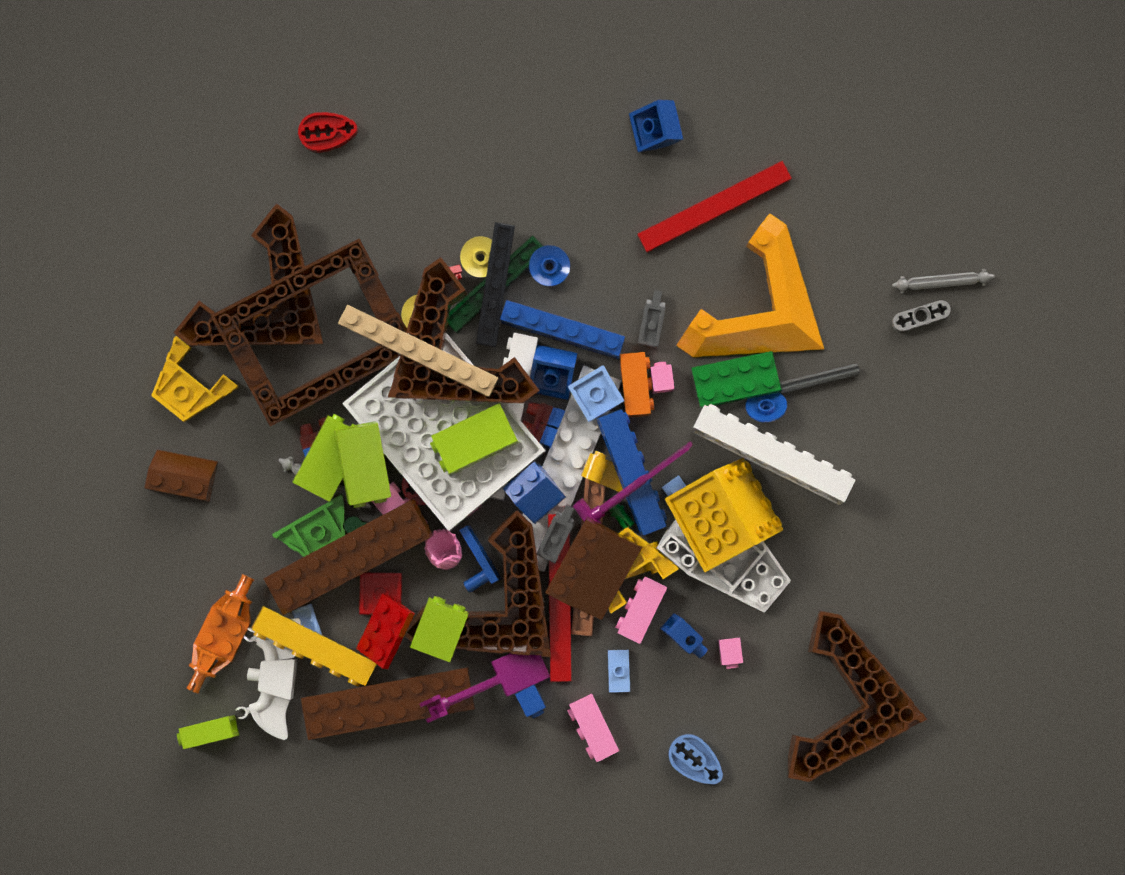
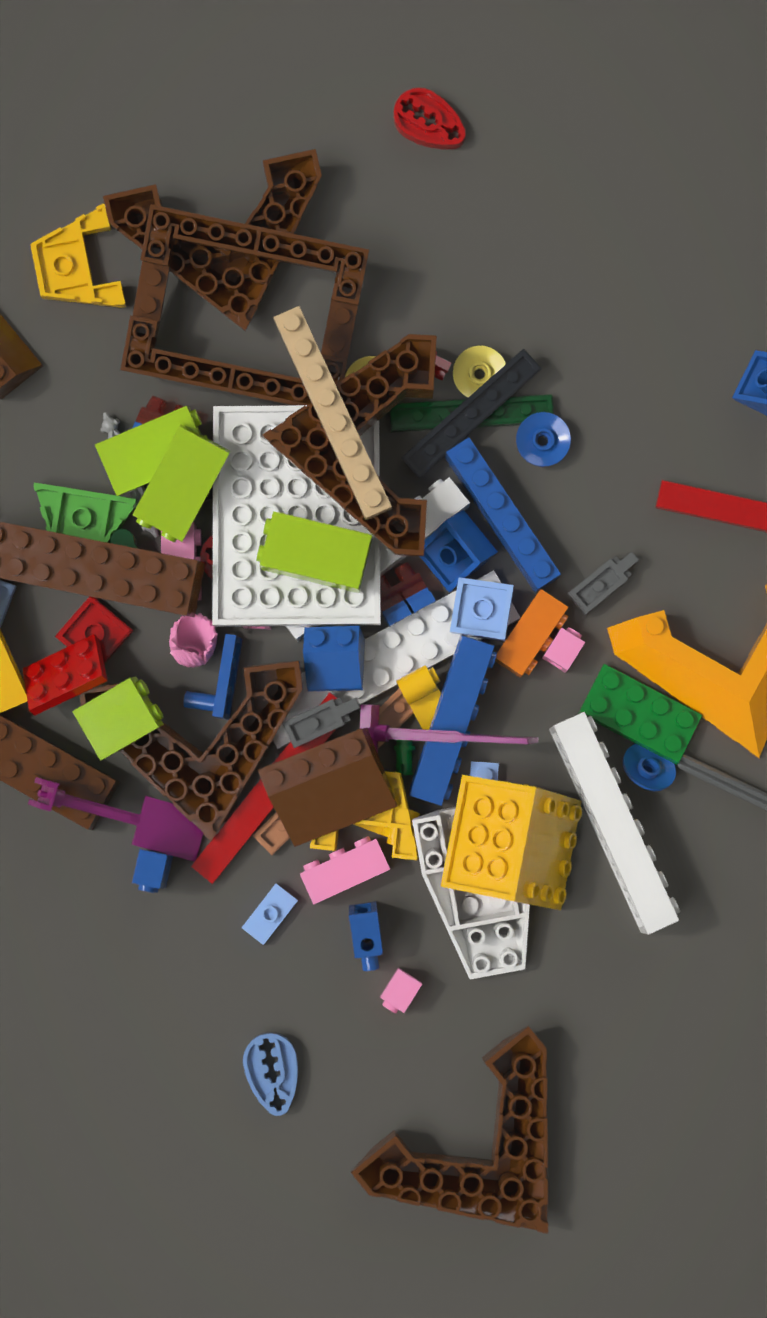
camera: 40 degrees right, 0 degrees up
bright pink brick [567,693,619,762] -> none

